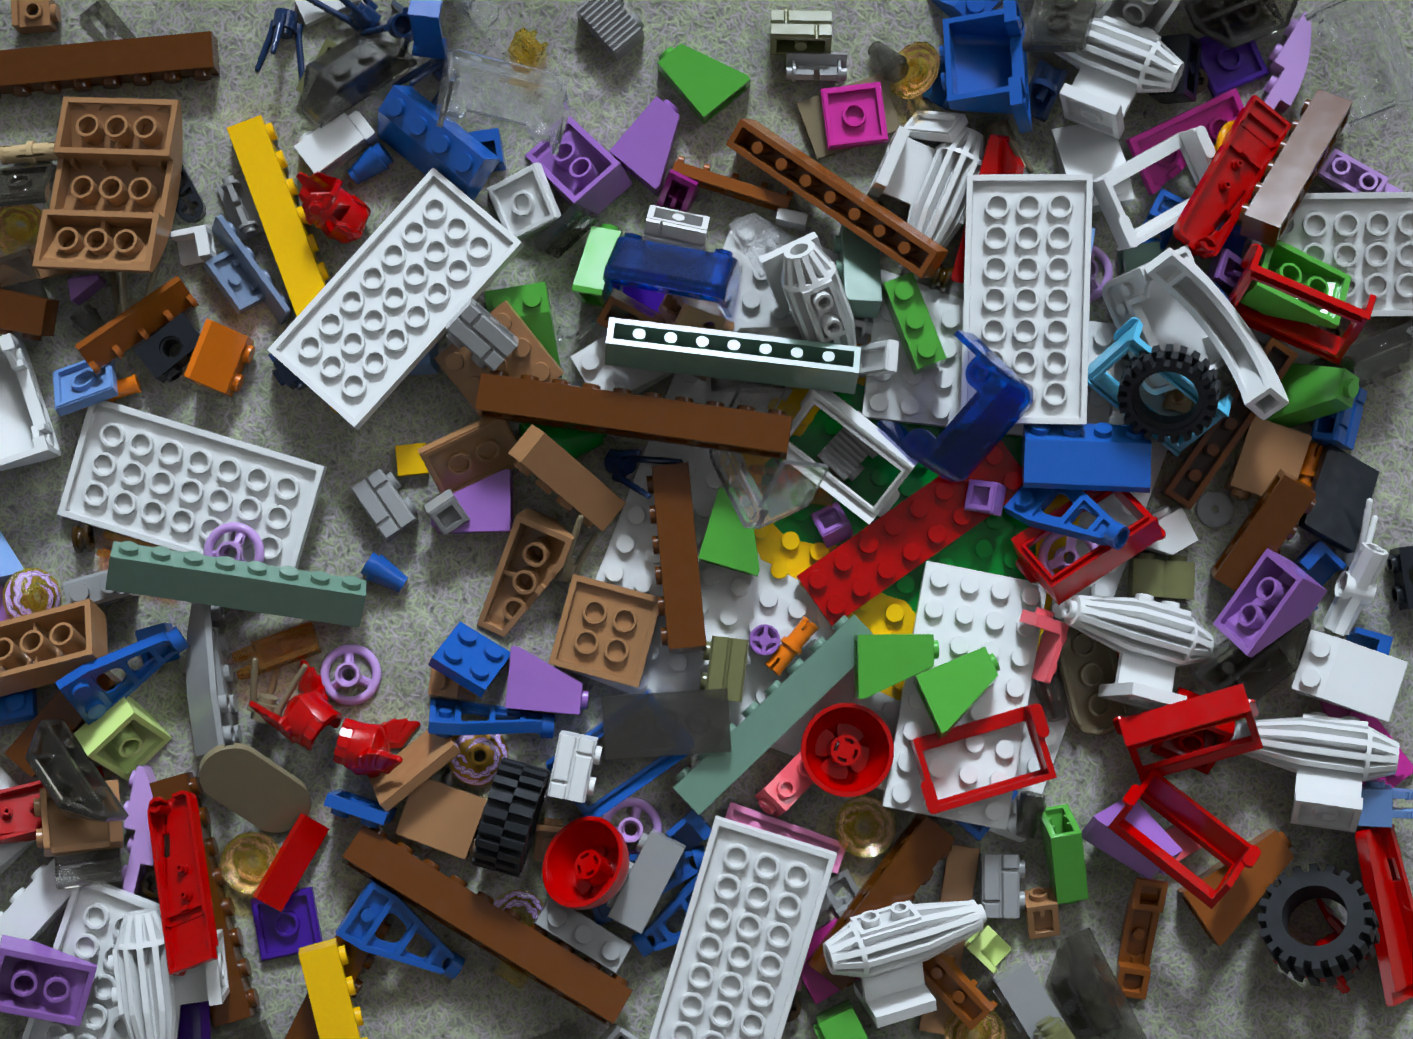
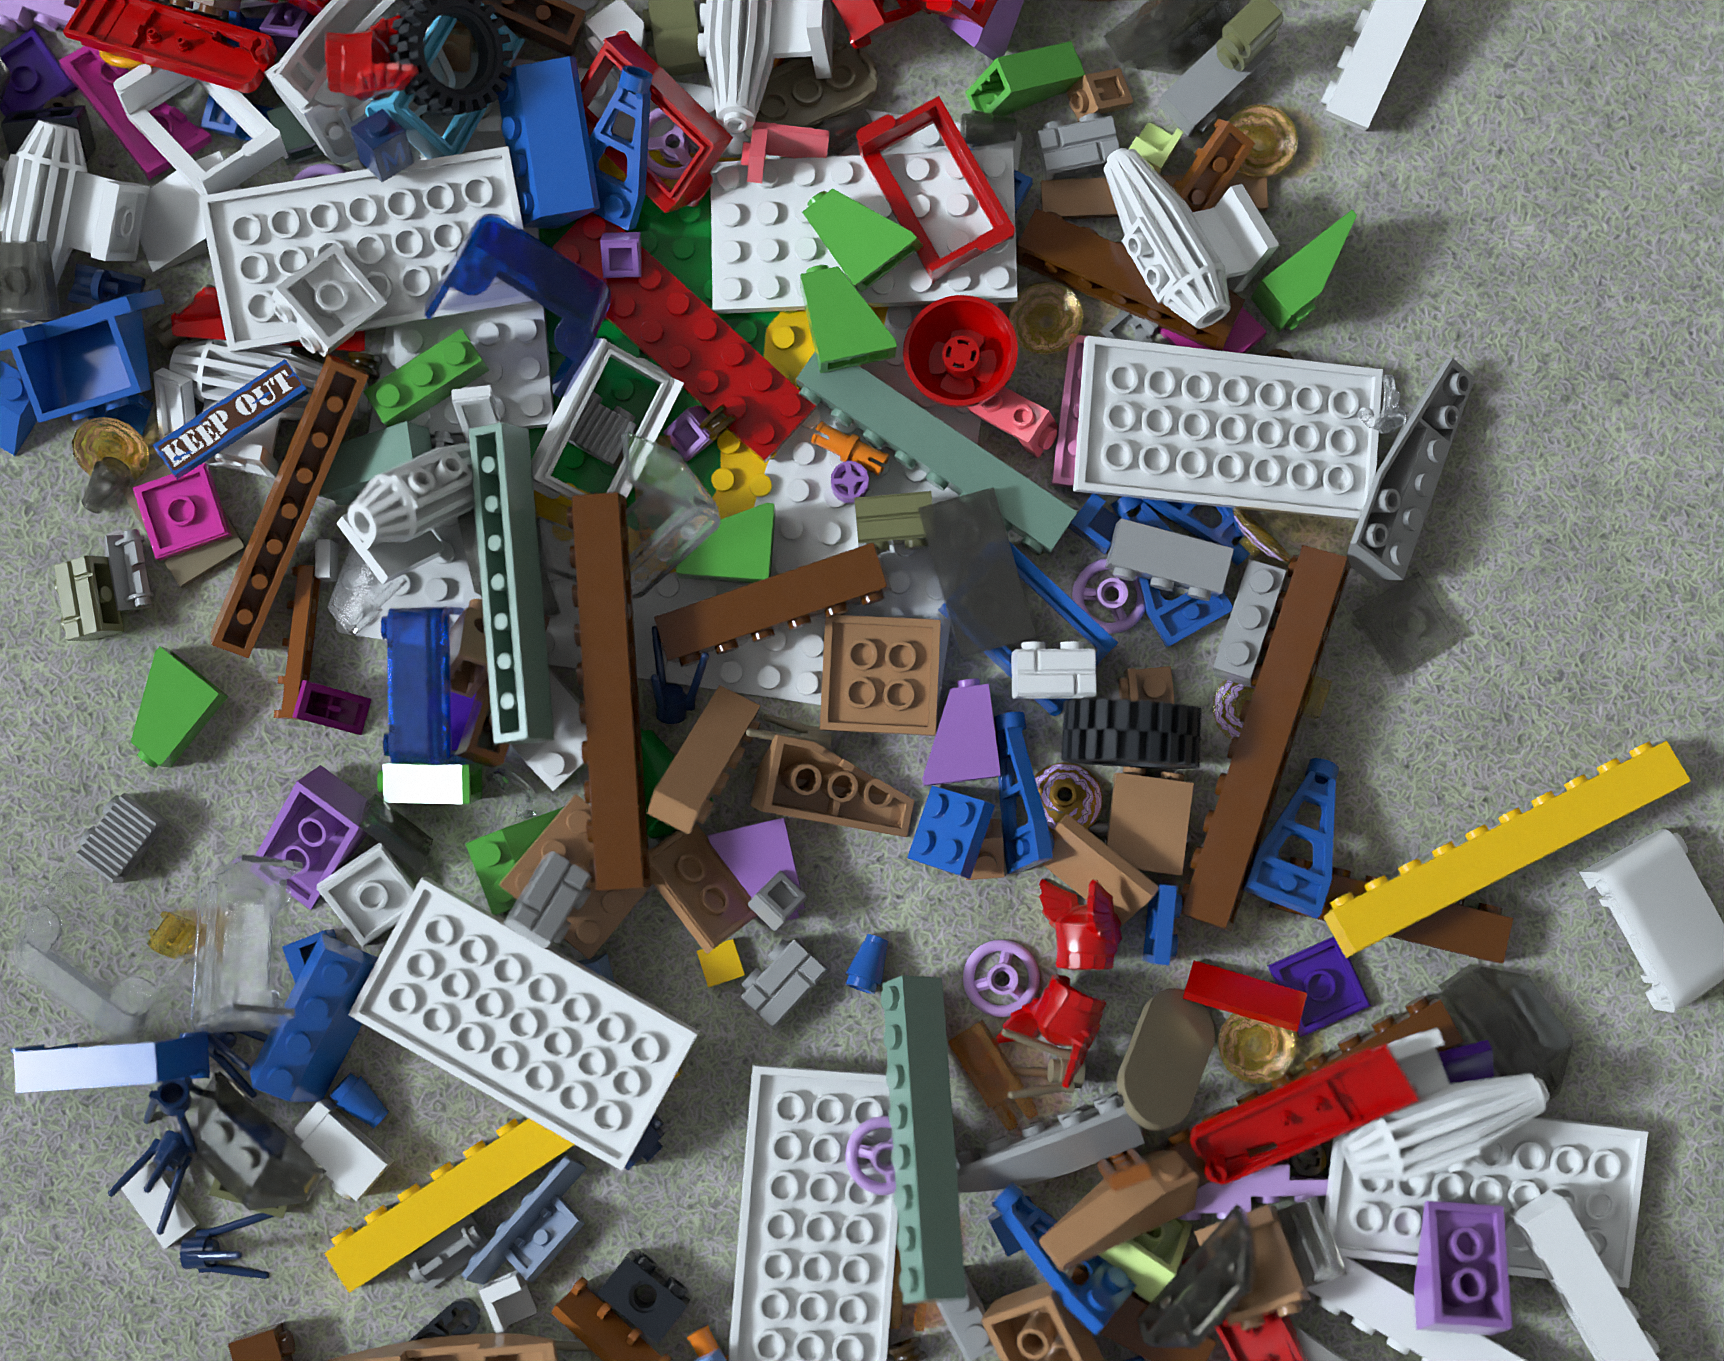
camera: 100 degrees left, 0 degrees up
orange slope [184,318,255,397] -> none
red helmet [296,171,371,244] -> none
red piece [542,816,630,910] -> none
medium lavender slope [609,96,680,196] -> none
white brick [641,205,710,261] -> none
none -> tile [153,359,309,480]
none -> white plate [271,243,388,357]
none -> red helmet [325,15,418,101]
none -> dark blue brick [350,108,414,183]
none -> dark brown bush [699,404,737,441]
none -> medium nougat wedge [1040,1151,1199,1272]
none -> dark orange tile [1096,1148,1153,1192]
none -> clear yellow dish [1232,506,1292,562]

